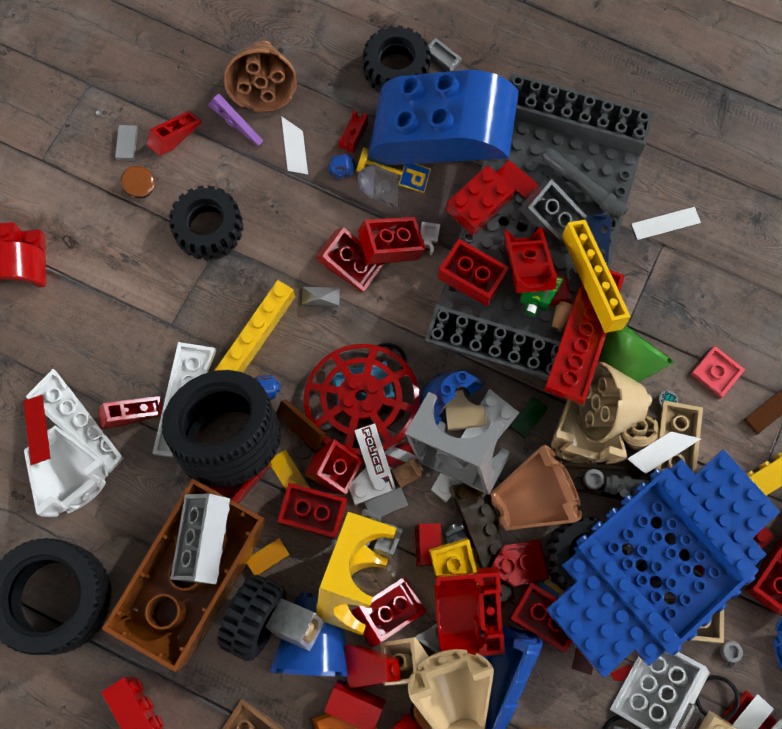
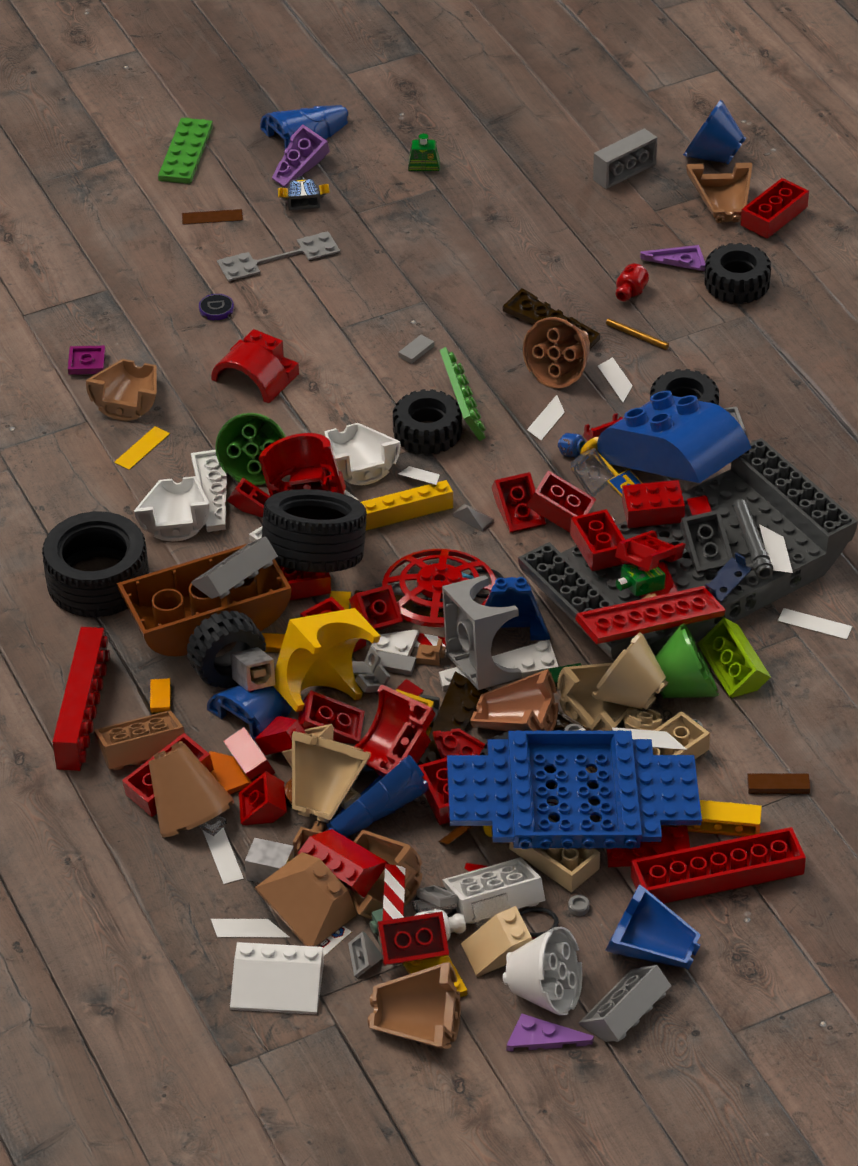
camera: 40 degrees right, 30 degrees down
red sticker [23,394,51,465] -> none
dark orange piece [121,166,155,198] -> none
red slope [147,111,201,156] -> none
medium lavender wing [208,93,263,146] -> none
blue head [255,375,280,400] -> none
reddish brown tile [276,399,326,450] -> none
white sticker [355,424,396,490] -> none
tan tile [445,390,487,431] -> none
yellow brick [562,220,631,333] -> none
coral tile [690,345,745,399] -> none
none -> light orange tile [150,678,171,713]
none -> bright green cone [215,413,286,485]
none -> red piece [259,433,346,496]
none -> white cone [324,423,401,485]
none -> white sticker [398,466,440,485]
none -> bright green plate [440,347,486,441]
none -> dark brown wing [503,288,600,349]
none -> white sticker [598,357,632,402]
none -> pearl gold bar [606,318,669,350]
none -> lime slope [698,618,771,698]
none -> white sticker [759,524,793,573]

